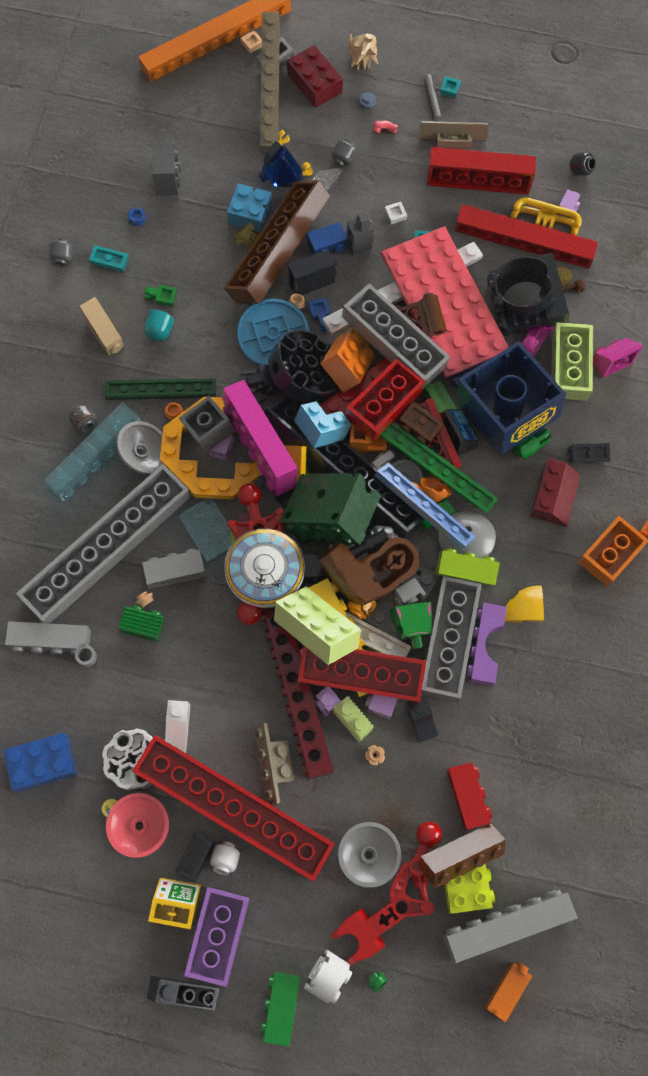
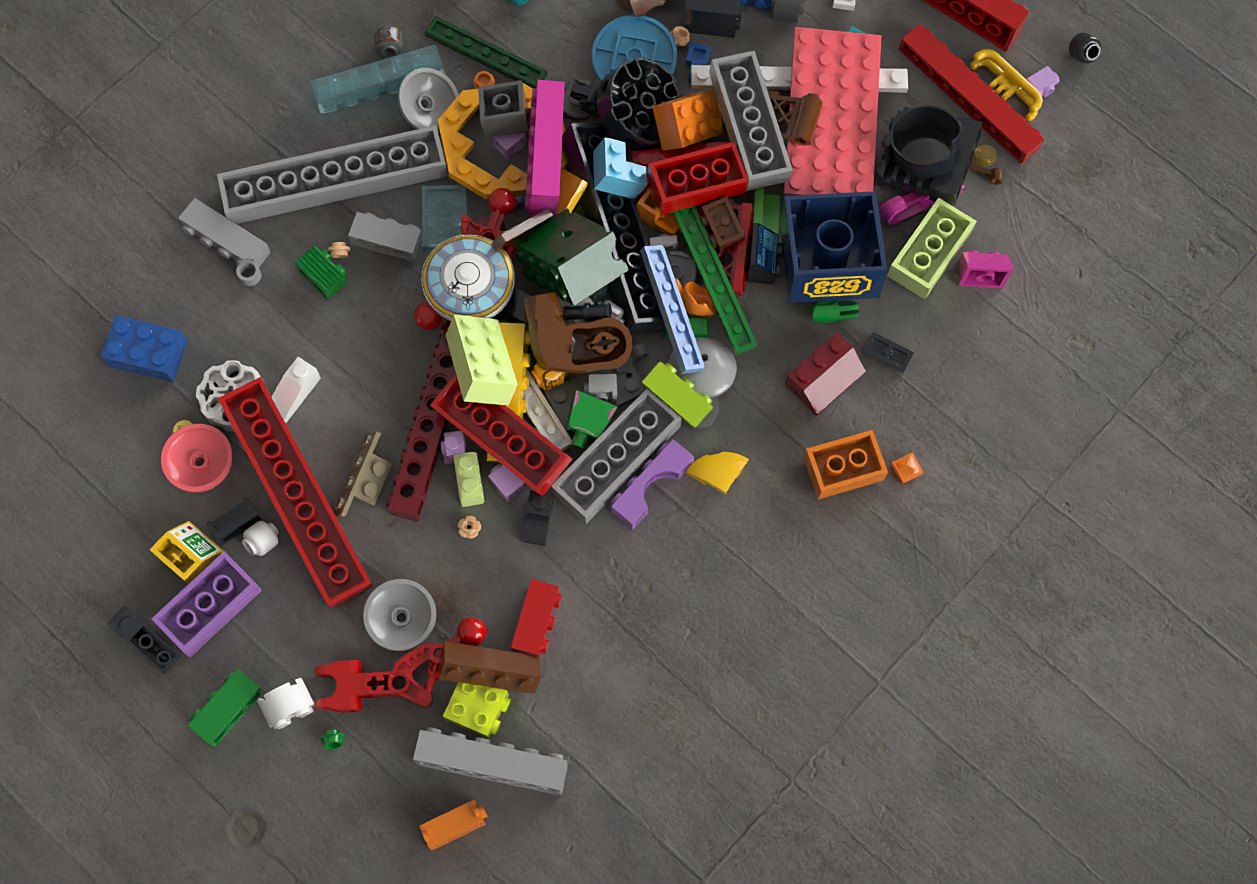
camera: 30 degrees right, 0 degrees up
none -> tile [491,209,553,251]

